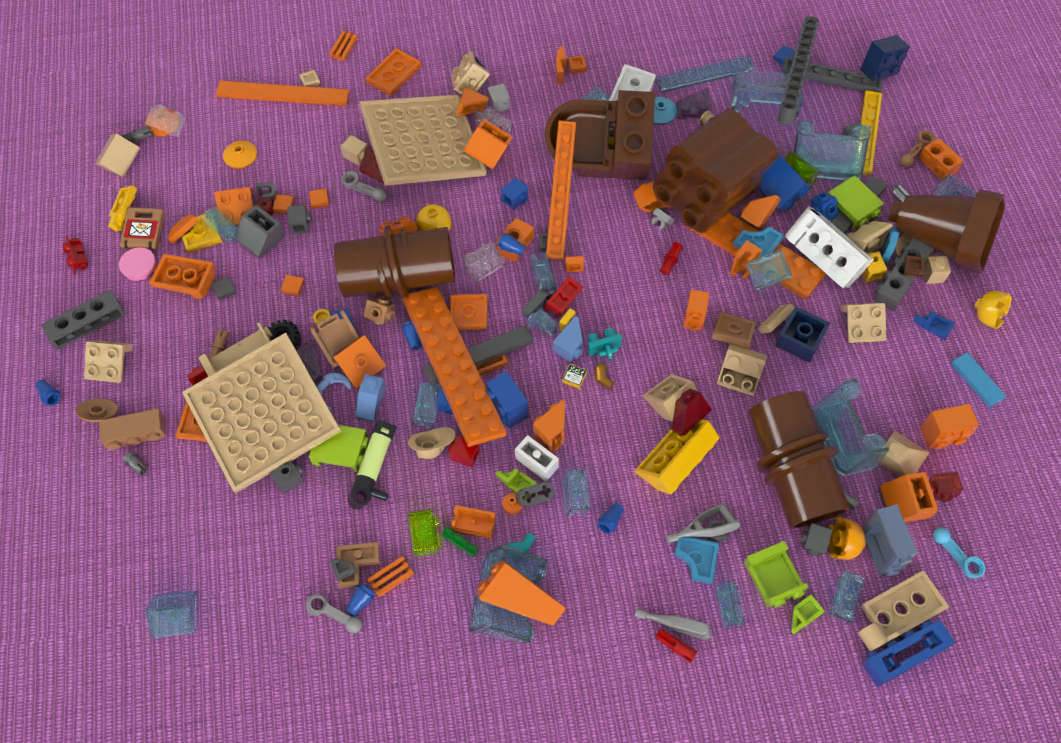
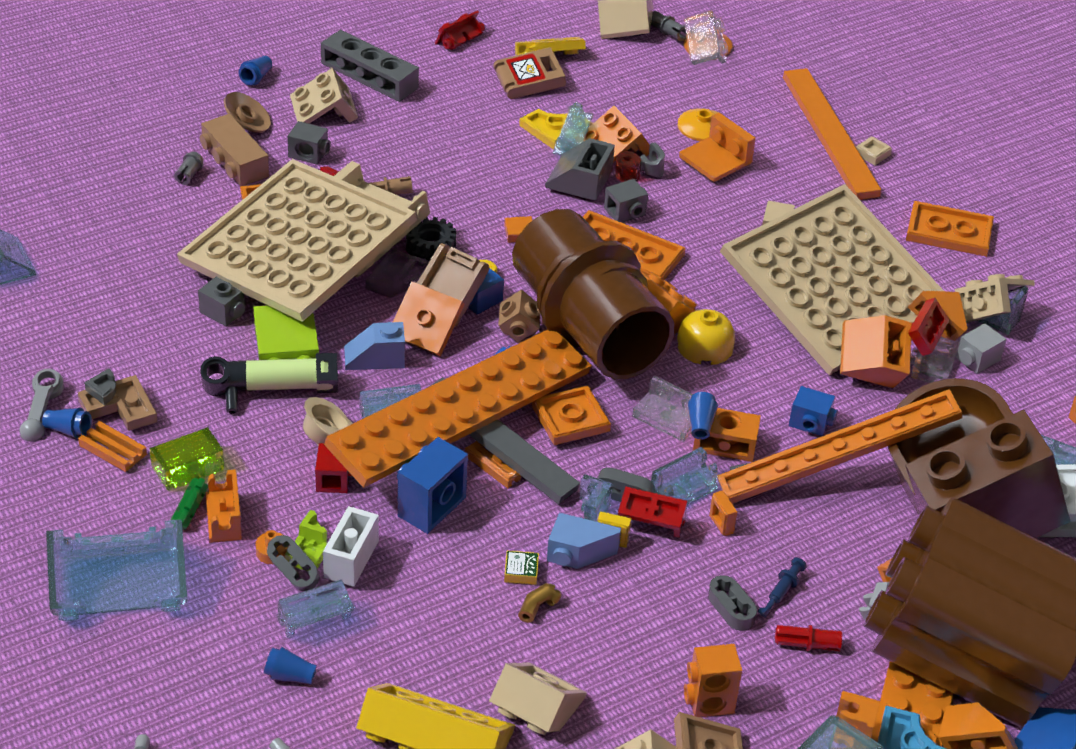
camera: 65 degrees right, 20 degrees down
bright pink tile [119,247,157,281] -> none
orange slope [149,254,216,299] -> none
orange tile [168,214,199,244] -> none
dark grey tile [212,277,236,300] -> none
orange tile [273,194,295,213] -> none
orange tile [309,188,330,209] -> none
light blue piece [317,373,351,411] -> none
orange tile [329,30,358,61] -> none
light grey piece [341,171,387,202] -> none
orange slope [476,559,566,626] -> none
teal arm [506,533,536,555] -> none
orange slope [533,399,565,453] -> none
teal hips [587,328,622,360] -> none
dark red slope [671,389,712,436] -> none
none -> dark grey brick [287,121,331,165]
none -> orange tile [583,210,686,280]
none -> orange bracket [679,112,756,182]
none -> dark grey beam [708,575,757,631]
none -> dark blue piece [758,557,807,617]
none -> red tile [908,297,949,356]

